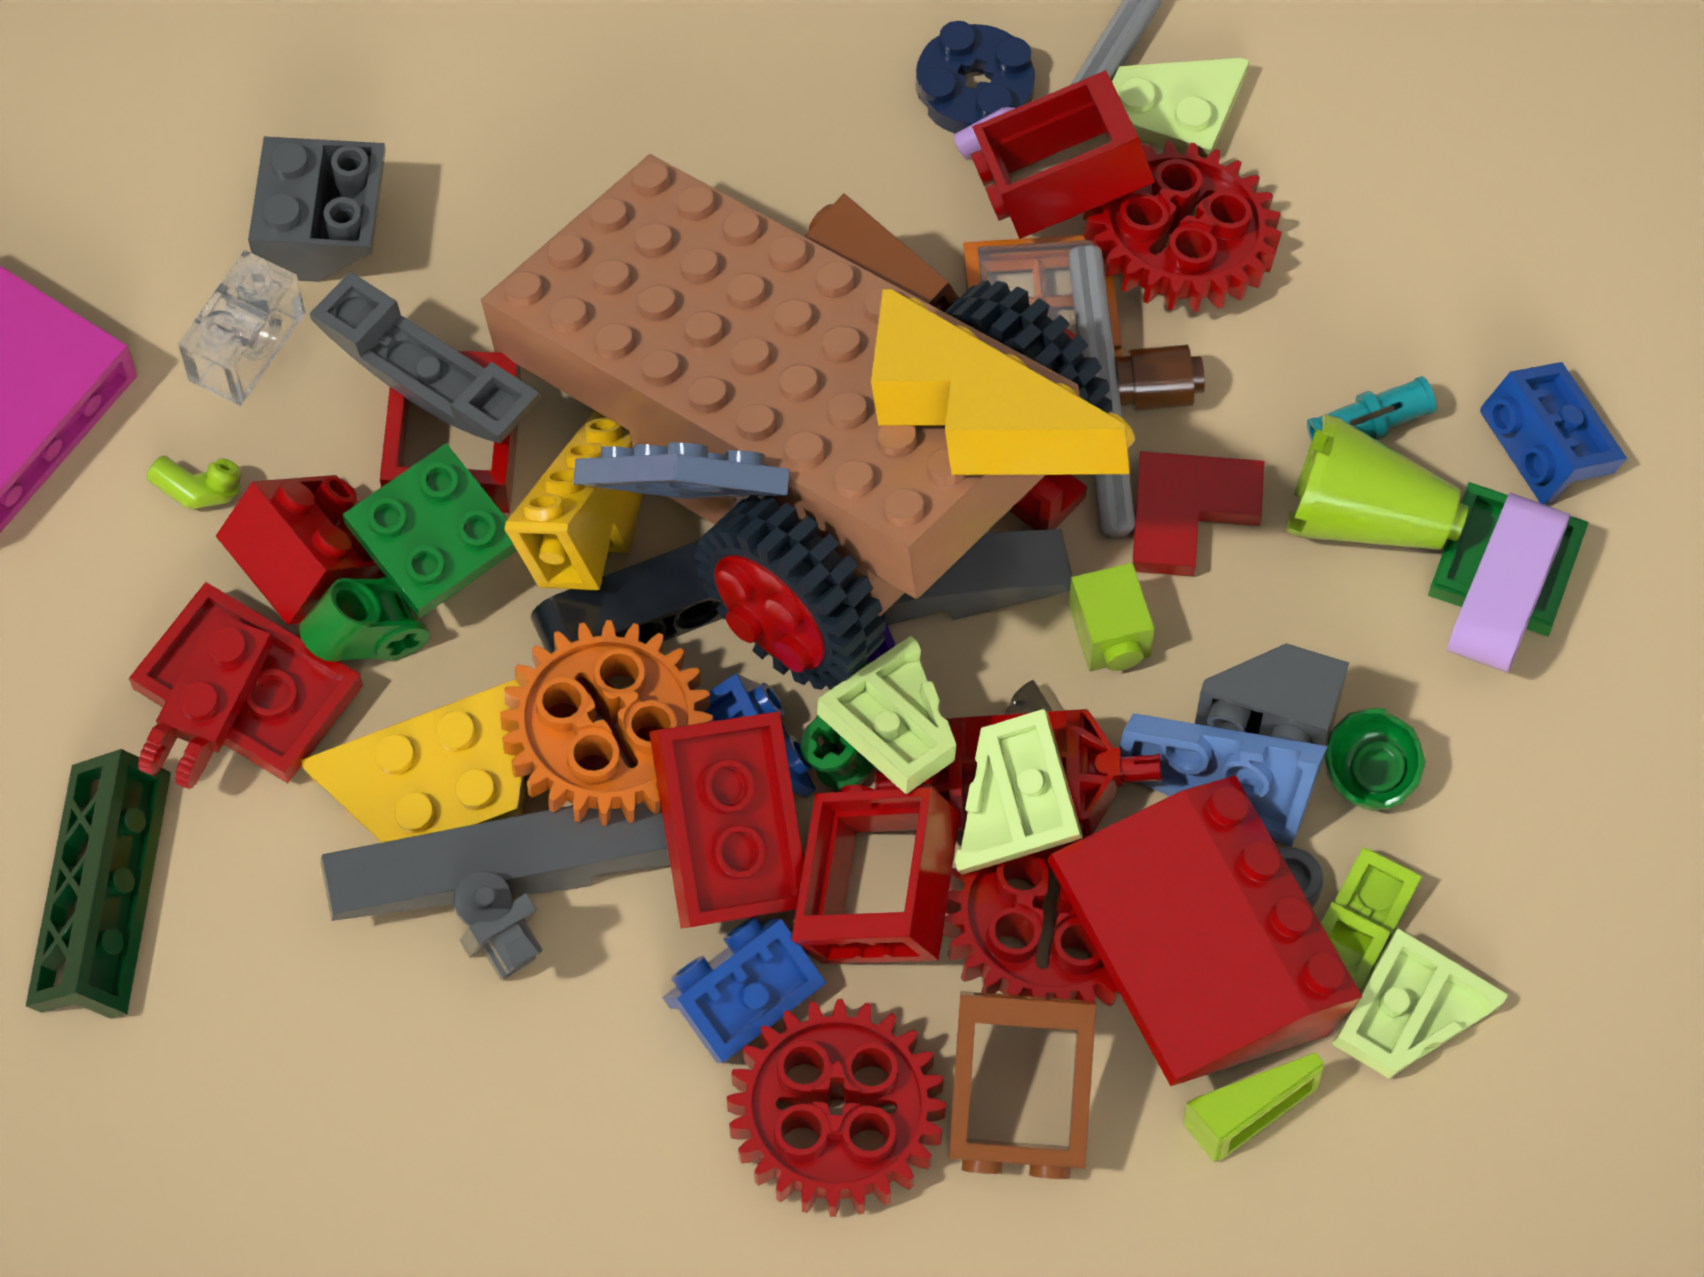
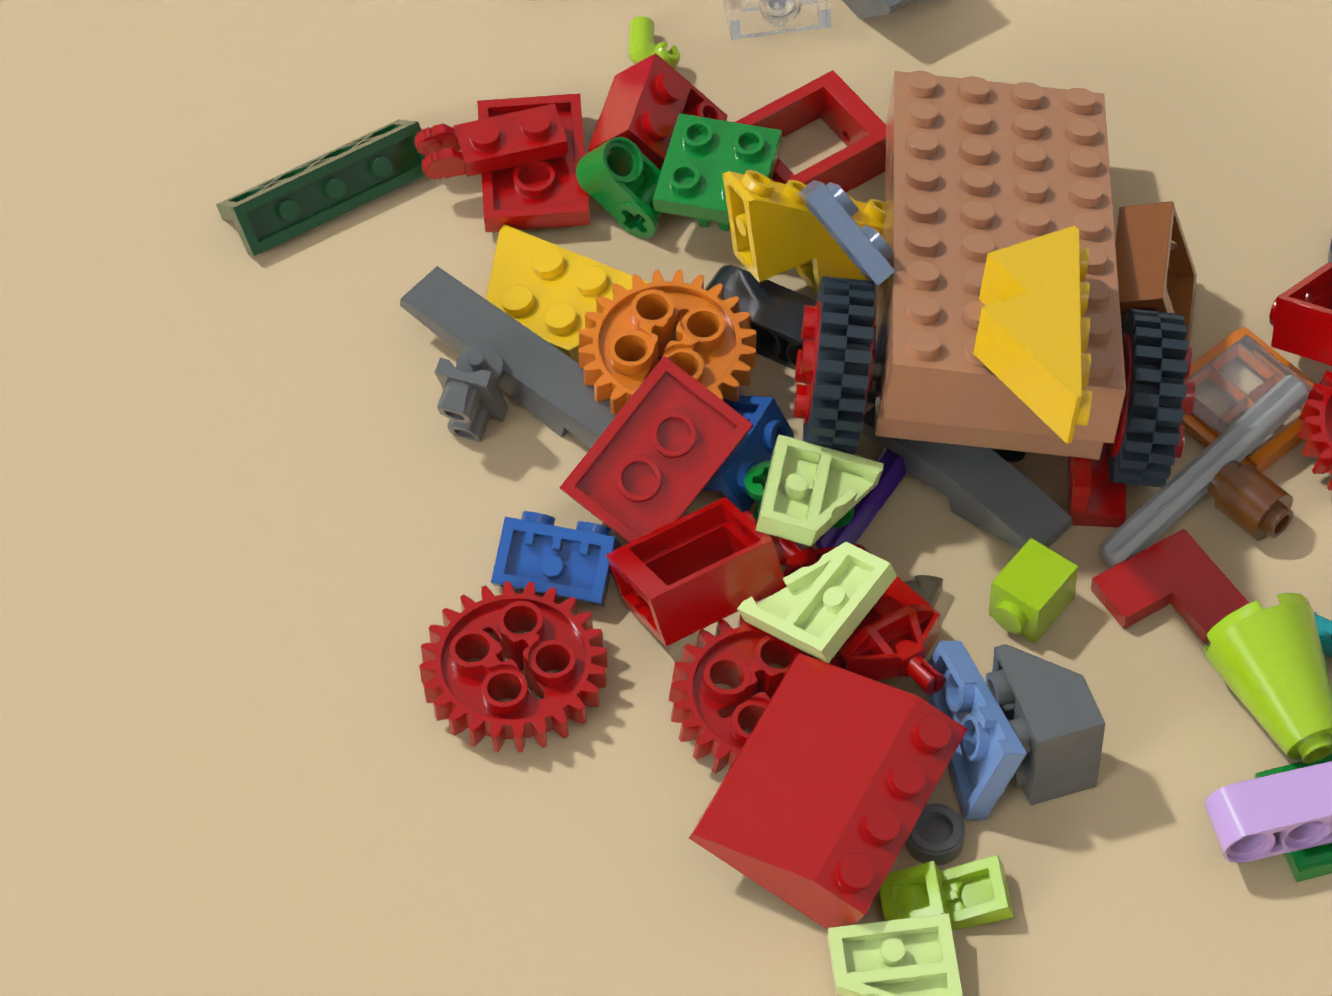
camera: 55 degrees right, 10 degrees down
dark grey slope [309,271,541,443] -> none
dark orange window [949,991,1096,1179] -> none
lime slope [1183,1052,1324,1162] -> none
green hair [1325,707,1426,811] -> none

